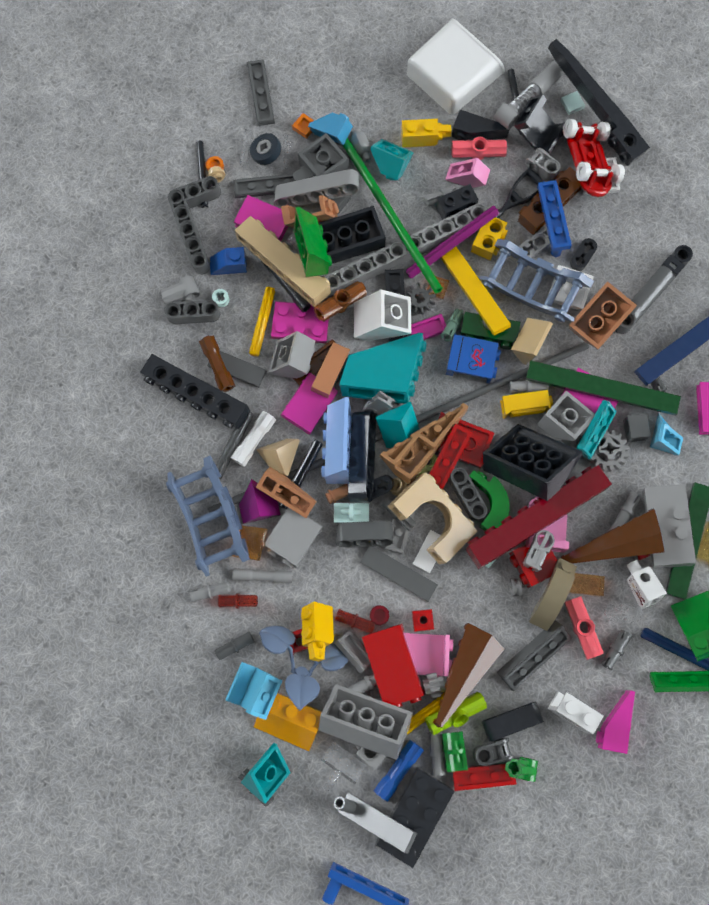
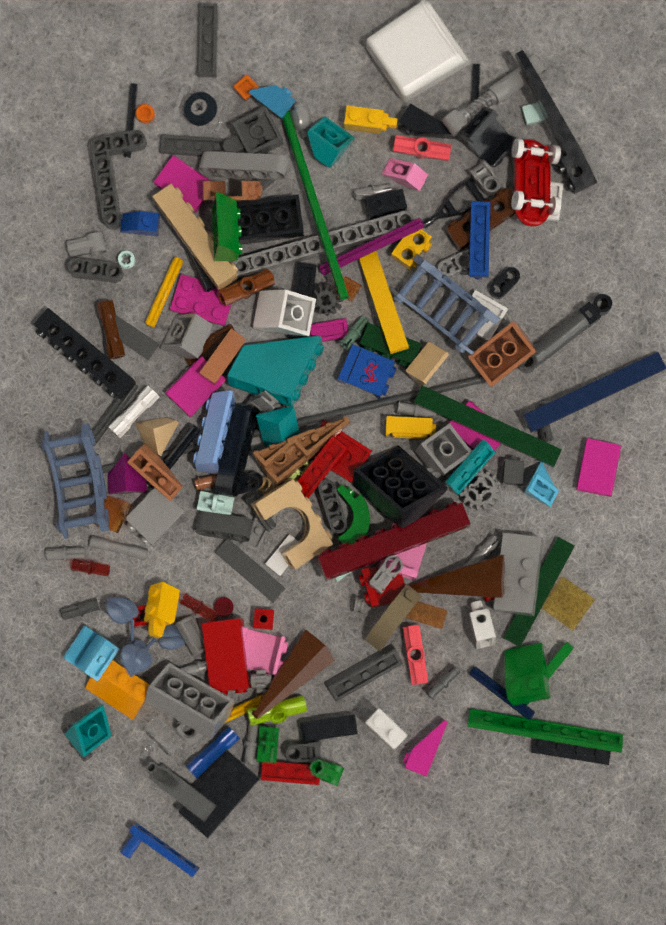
camera: 10 degrees right, 5 degrees up
tan plate [207,166,225,183] -> none

